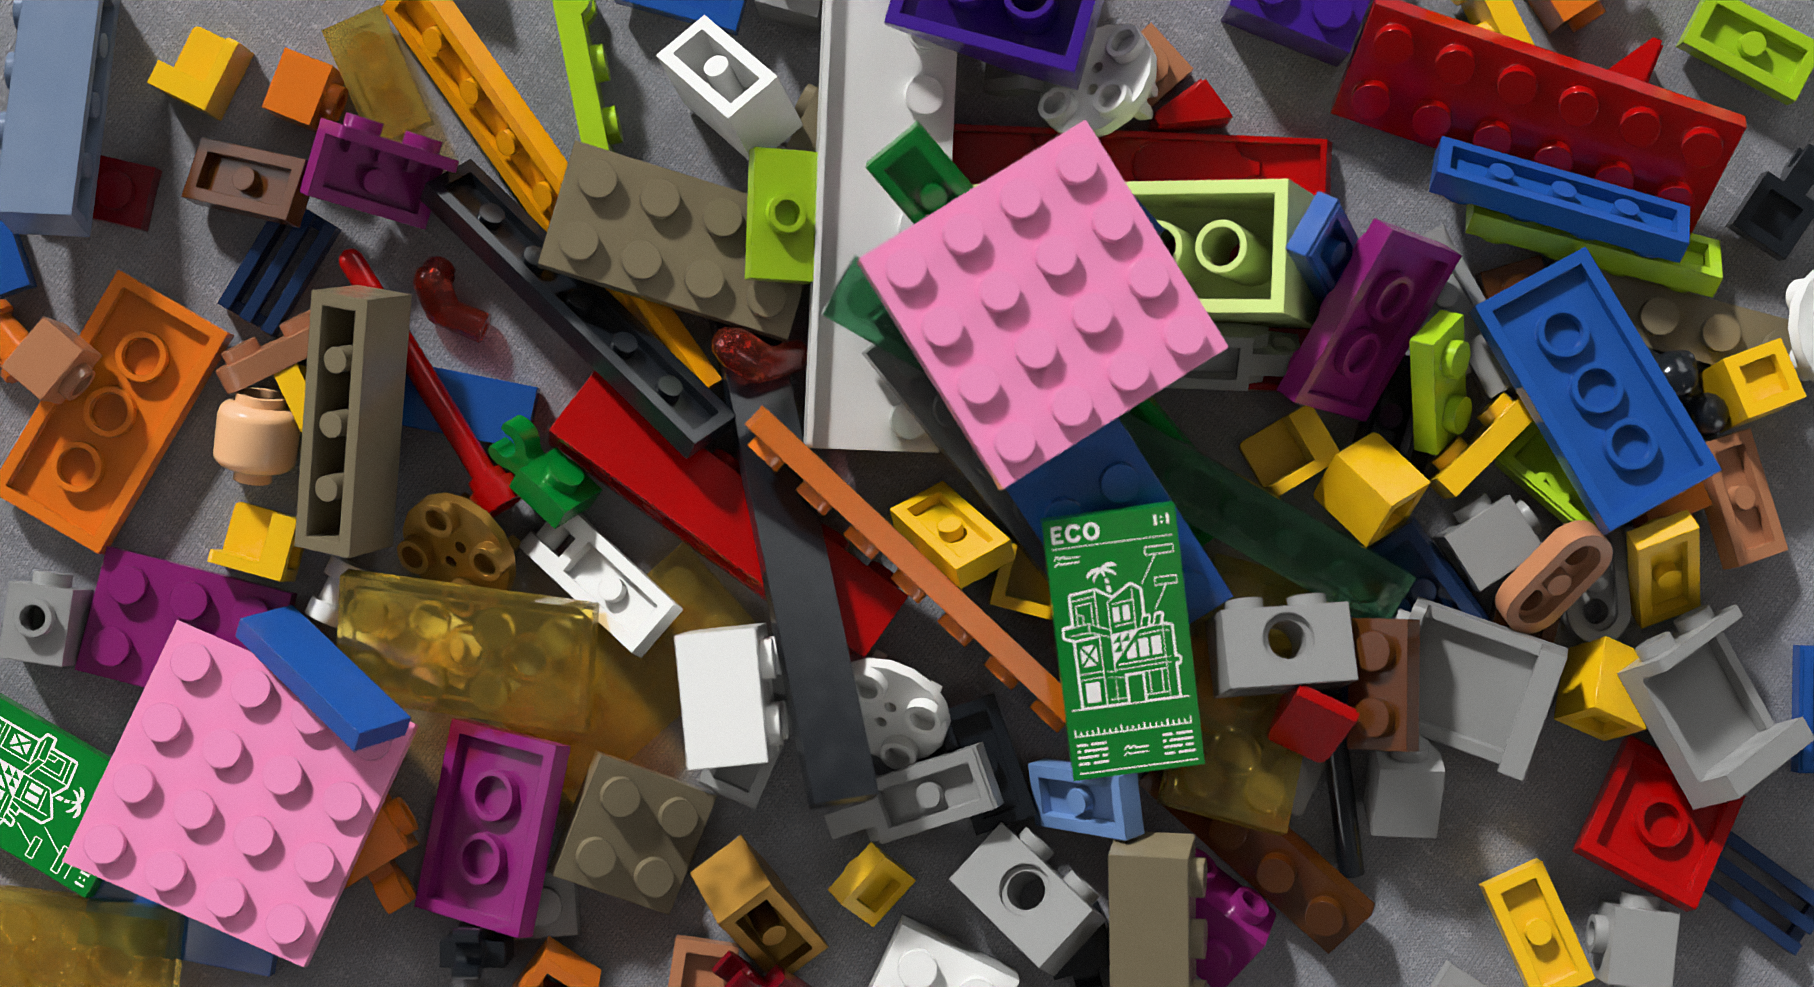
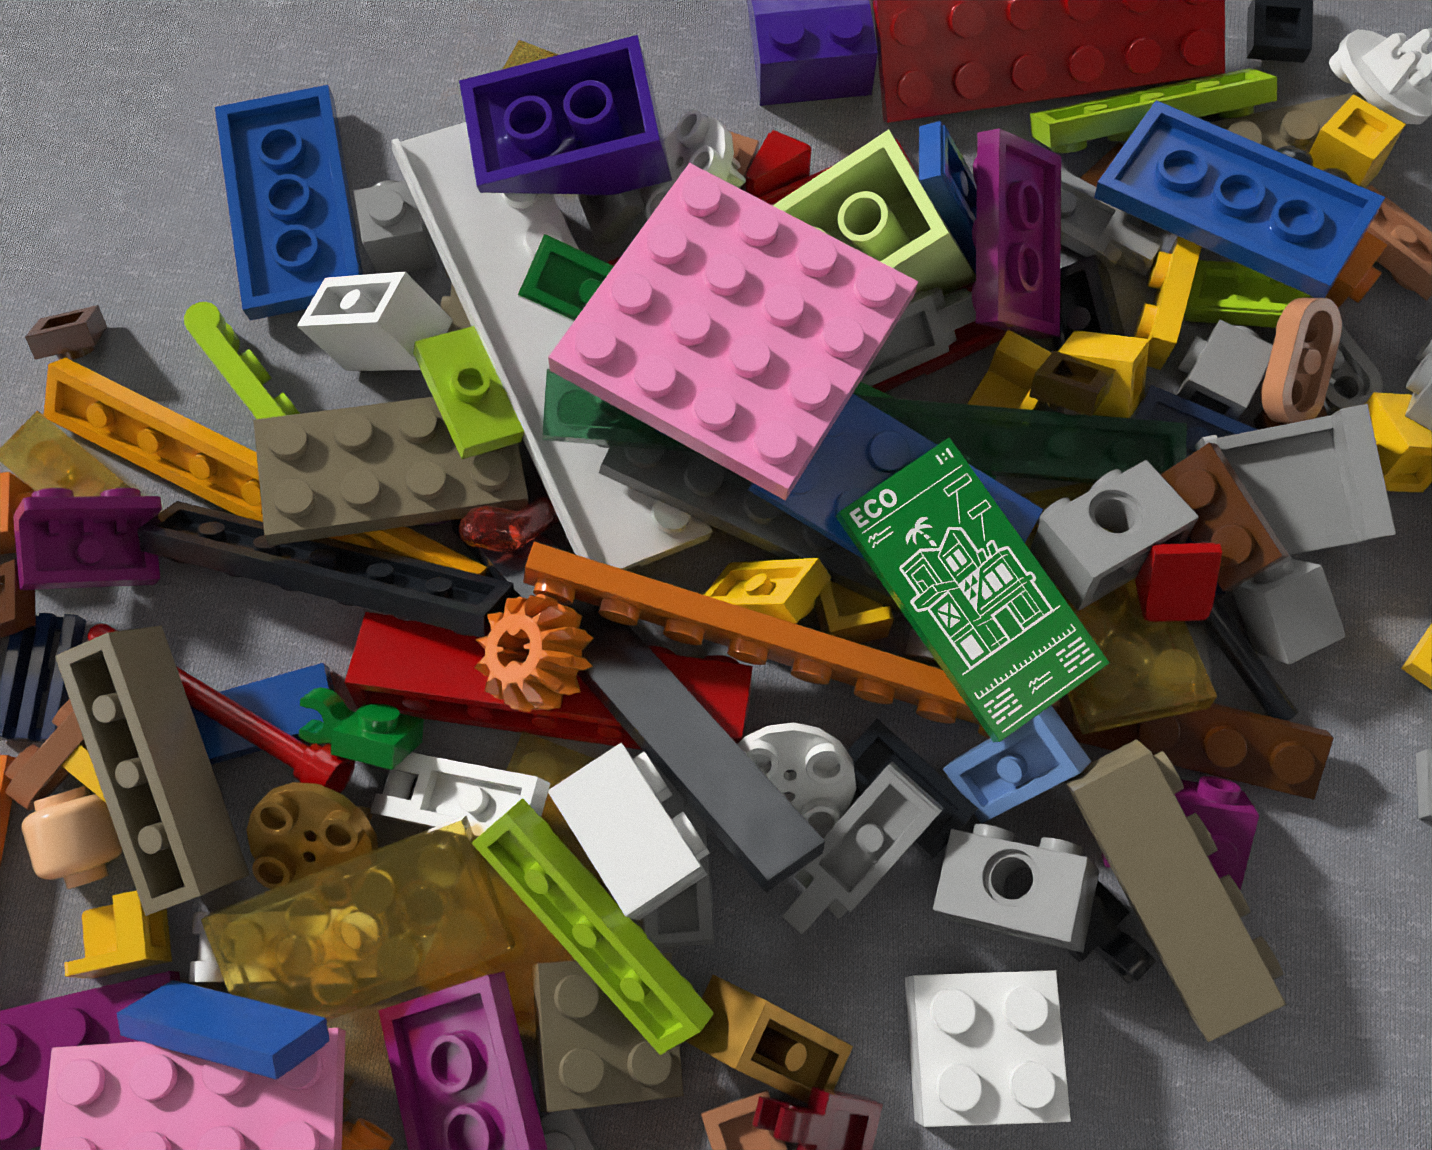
camera: 25 degrees left, 15 degrees down
clear red arm [413,256,492,343] -> none
yellow plate [827,842,916,927] -> none
lime plate [1409,309,1472,456] -> none
blue plate [1429,136,1690,264] -> none
yellow plate [1626,509,1701,629] -> none
none -> lime plate [472,798,714,1055]
none -> orange gear [474,594,594,712]
none -> dark brown plate [1029,351,1116,416]

